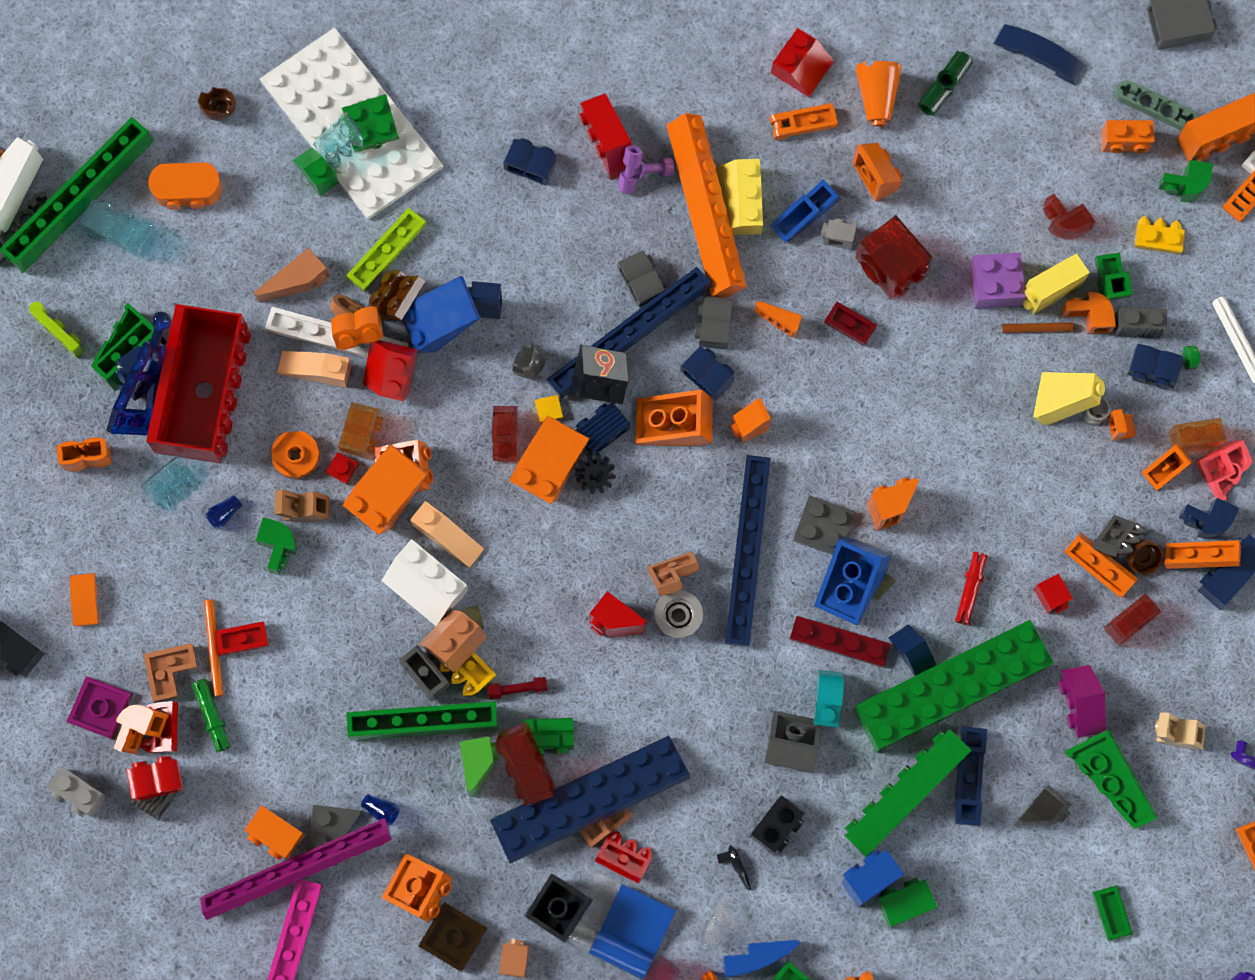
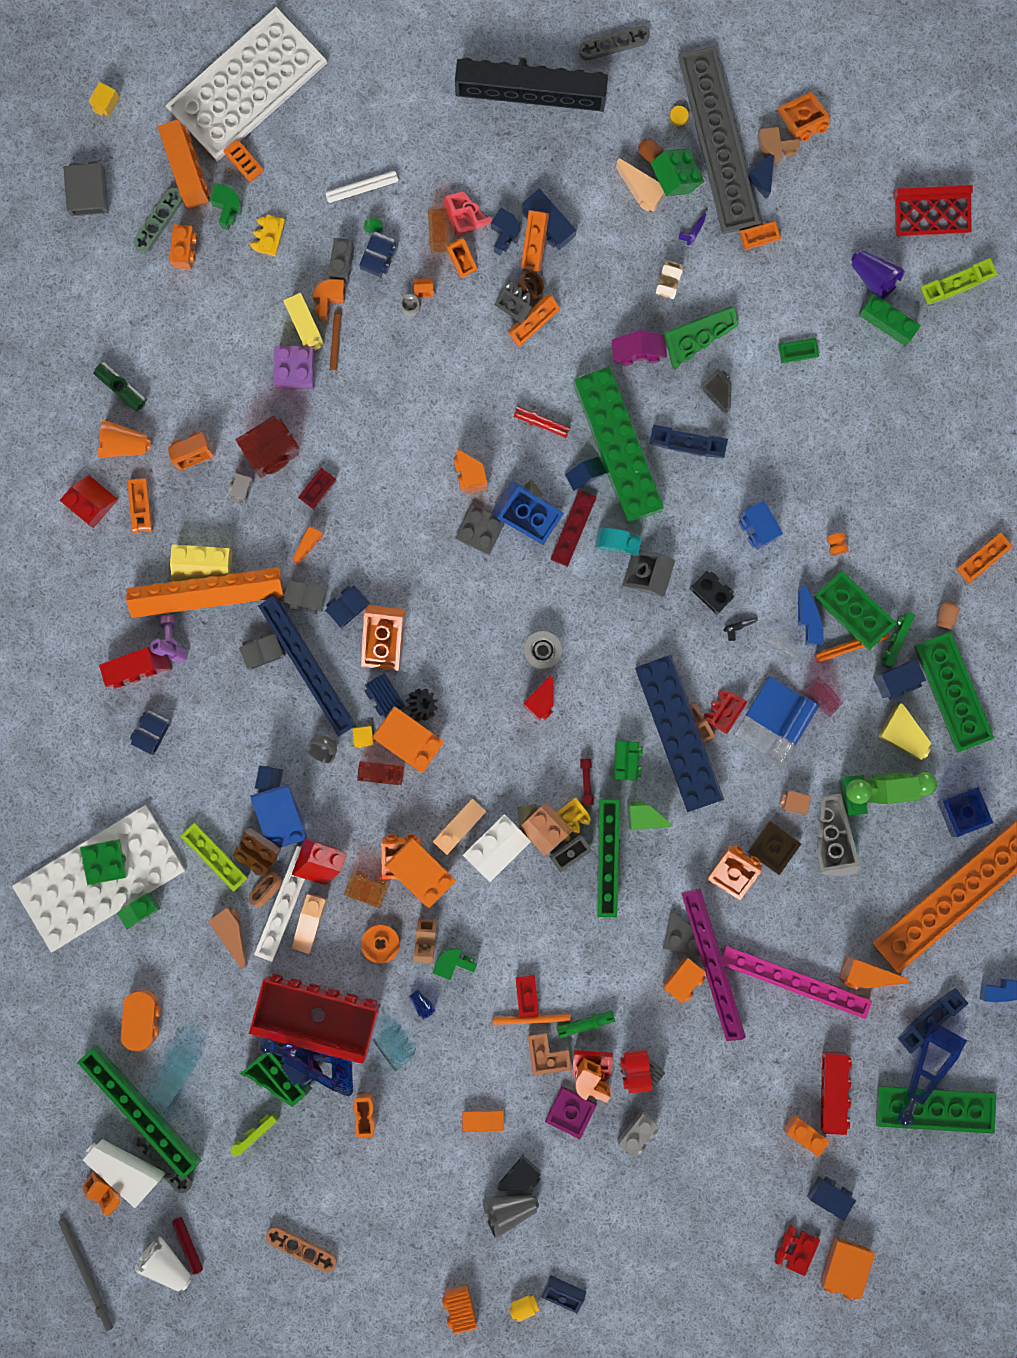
camera: 85 degrees left, 10 degrees up
reddish brown hair [198,87,236,121] -> none
clear light blue plate [312,113,363,168] -> none
red plate [325,452,359,485] -> none
orange brick [331,306,383,350] -> none
clear blue cone [361,794,400,826] -> none
clear red brick [495,722,556,806] -> none
black slope [525,873,593,943] -> none
black slope [570,344,628,405] -> none
nougat plate [646,551,700,596] -> none
dark blue plate [725,455,770,647] -> none
orange slope [730,398,771,443] -> none
blue slope [770,179,841,243] -> none
green brick [844,729,972,857] -> none
green brick [877,877,937,928] -> none
dark blue slope [994,24,1086,85] -> none
light yellow slope [1033,372,1105,425] -> none
red brick [1034,573,1073,614] -> none
clear red brick [1043,193,1096,240] -> none
green brick [1095,252,1133,301] -> none
clear red brick [1104,593,1161,646] -> none

